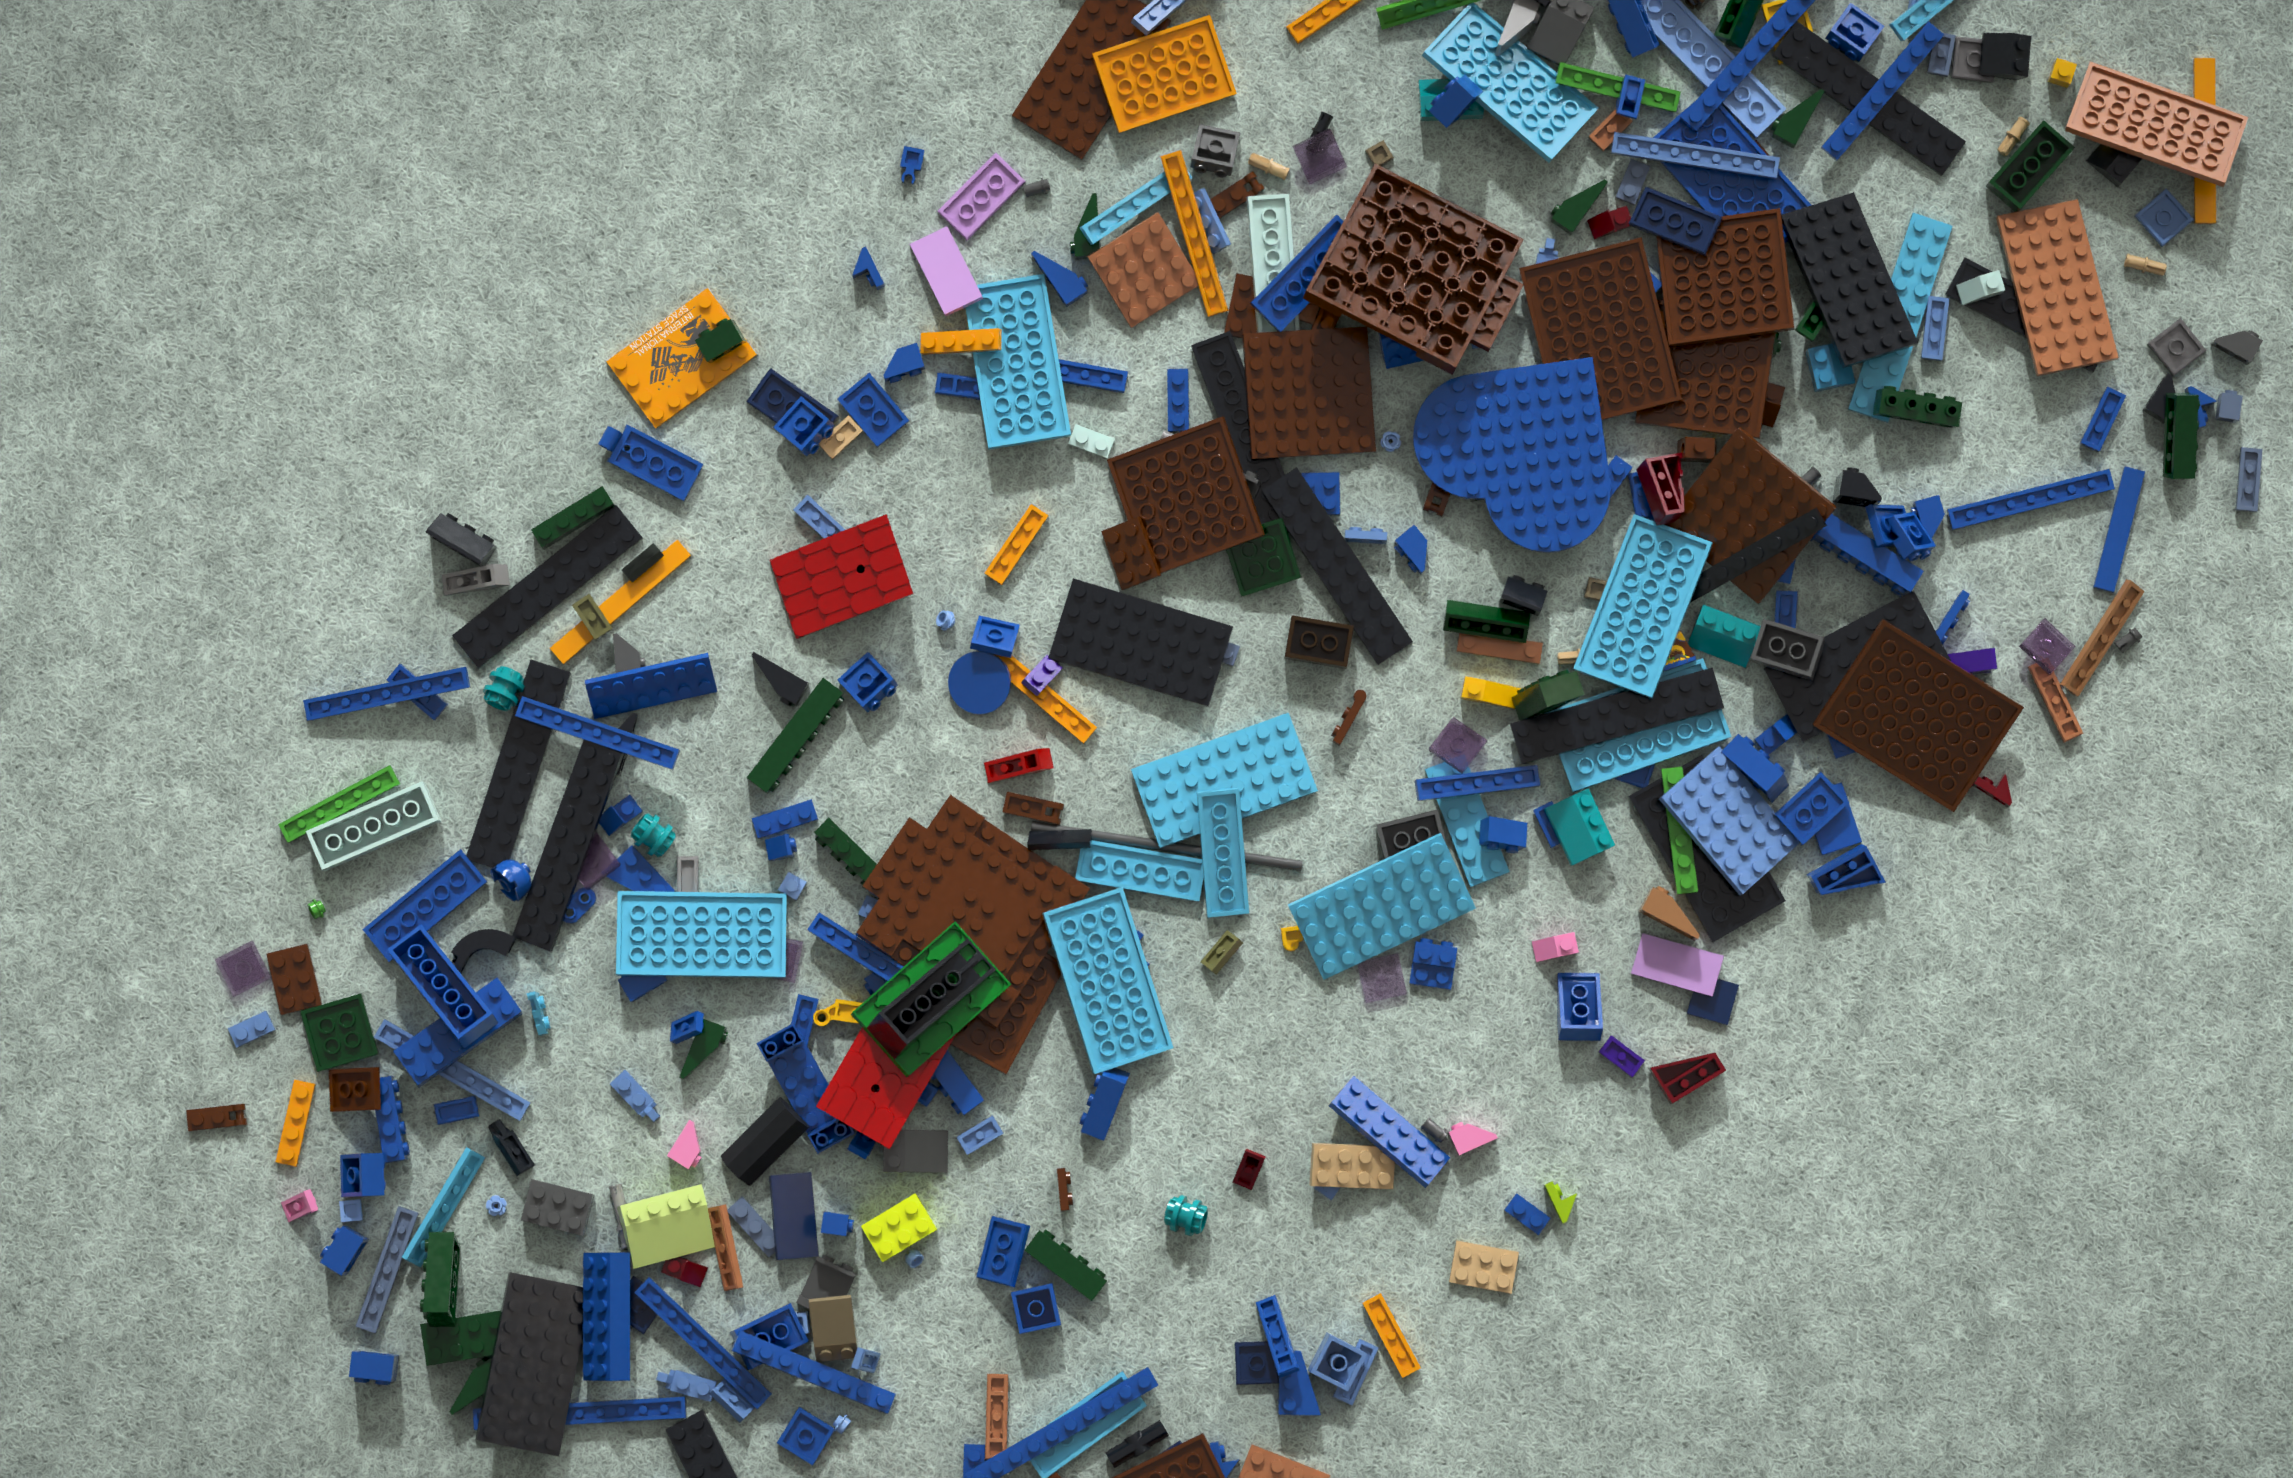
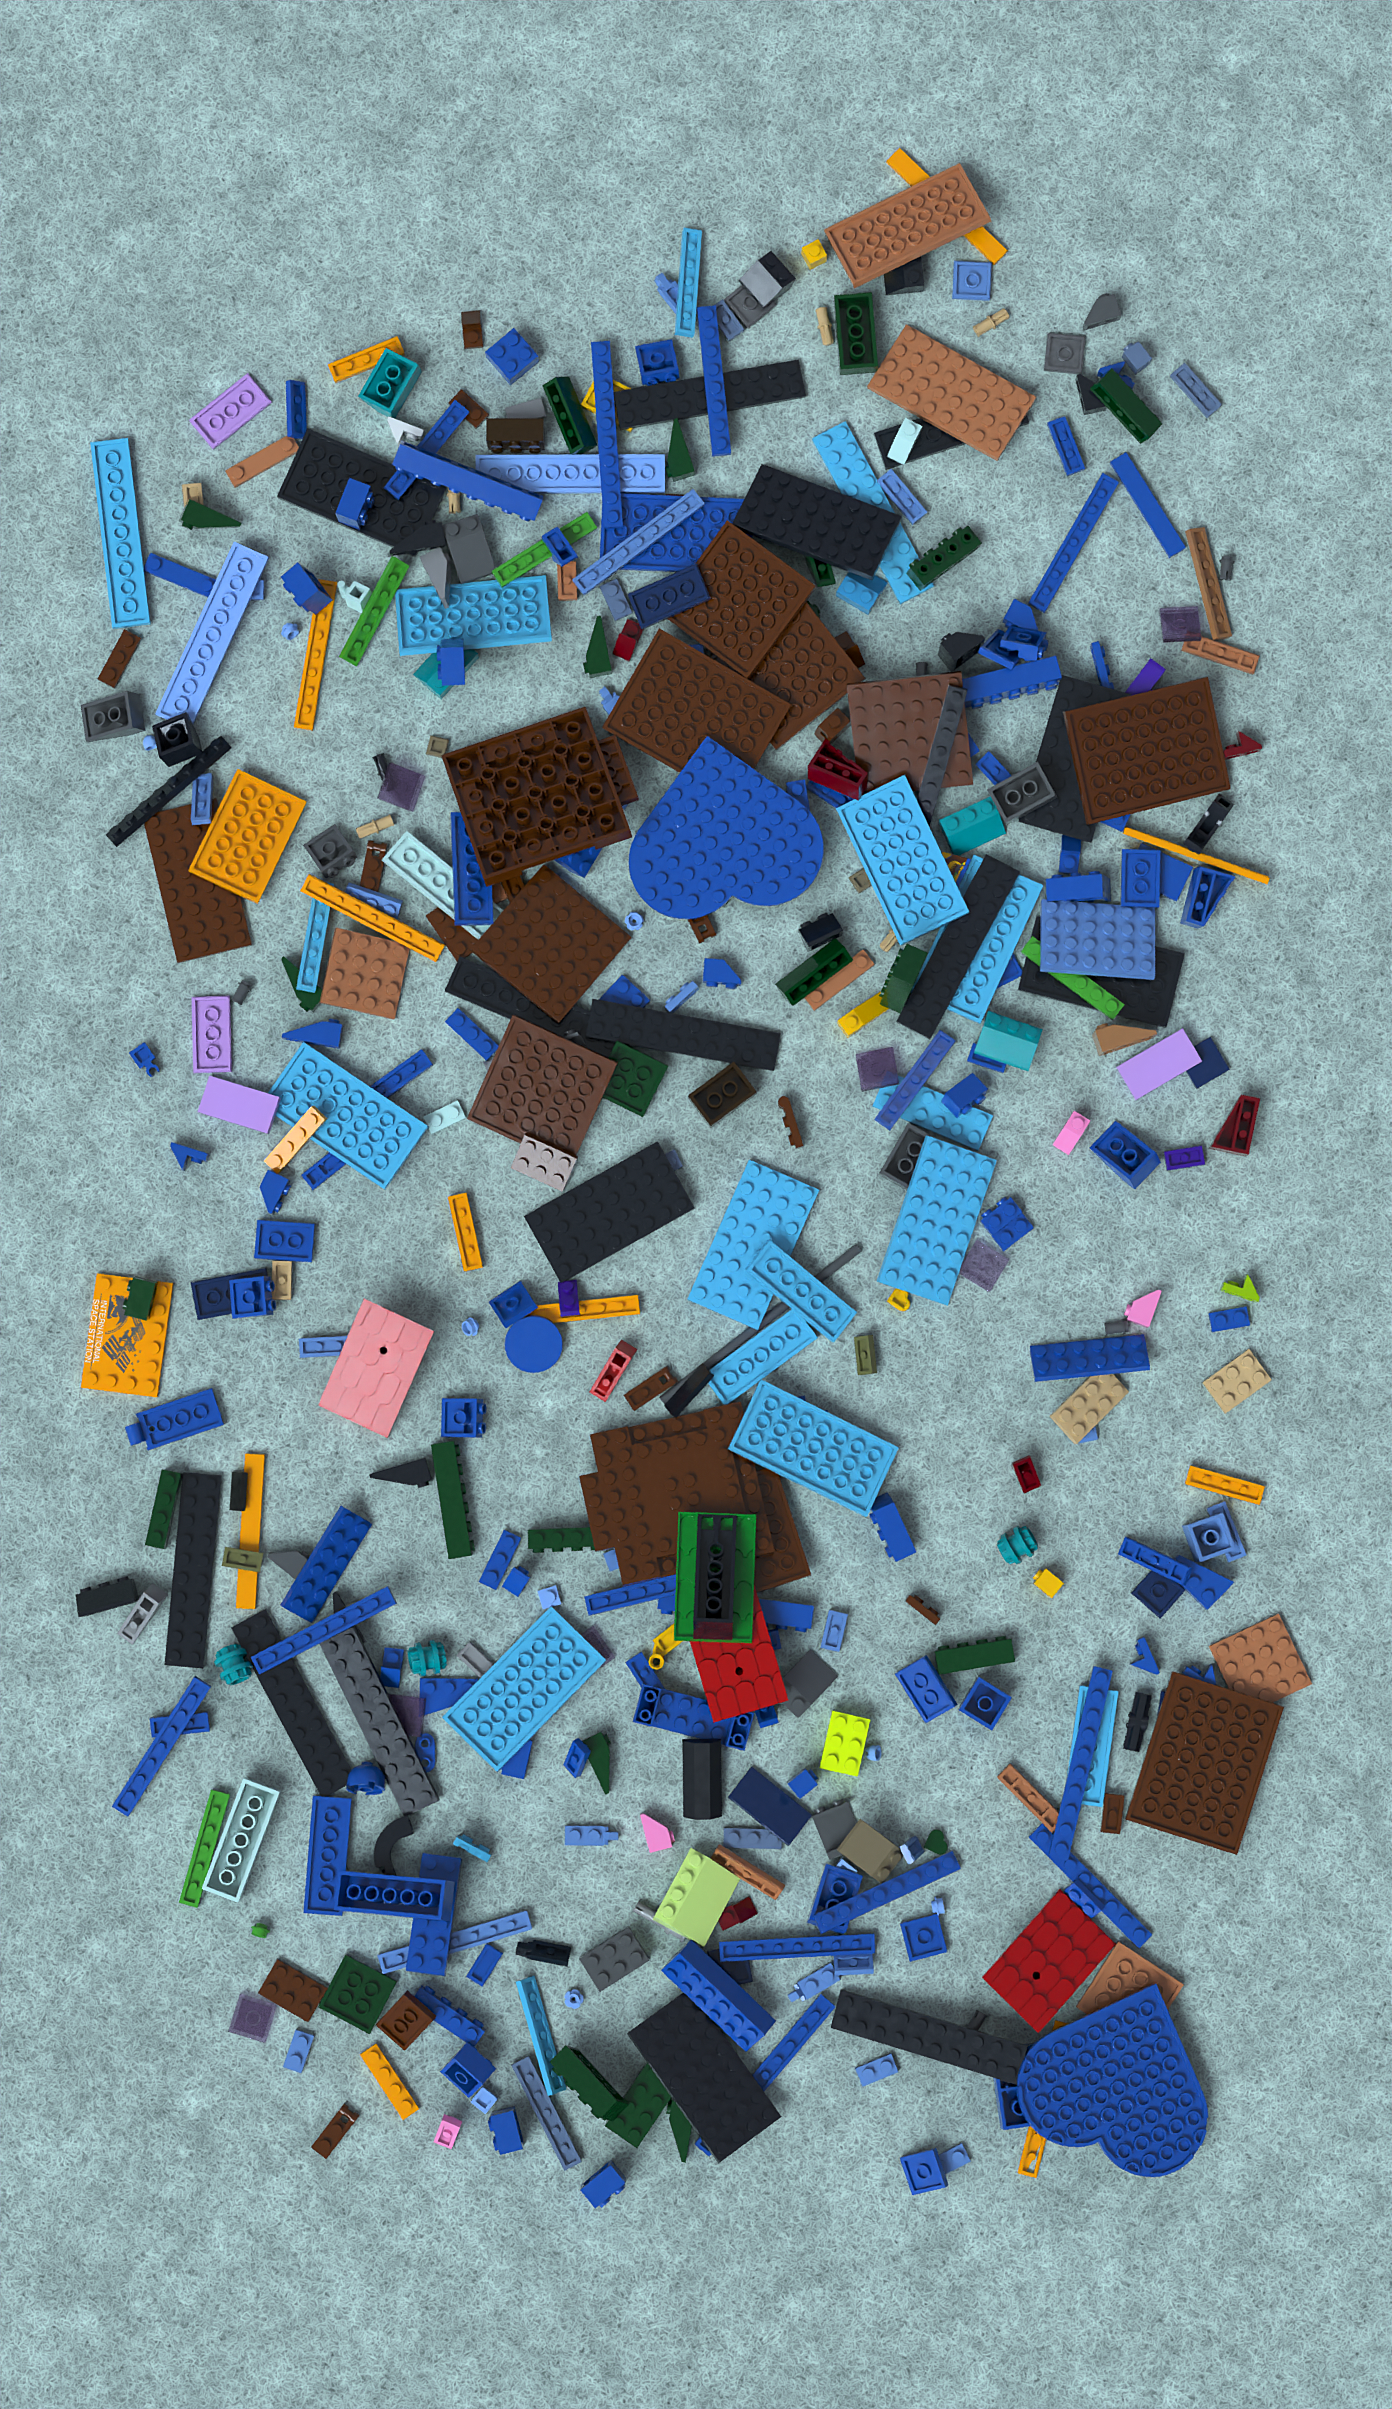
camera: 45 degrees left, 0 degrees up
none -> dark green tile [923,1829,948,1855]
none -> yellow brick [1032,1569,1064,1598]
none -> light orange tile [1123,826,1270,884]
none -> blue slope [1130,1637,1160,1675]
none -> black arch [1183,794,1234,855]

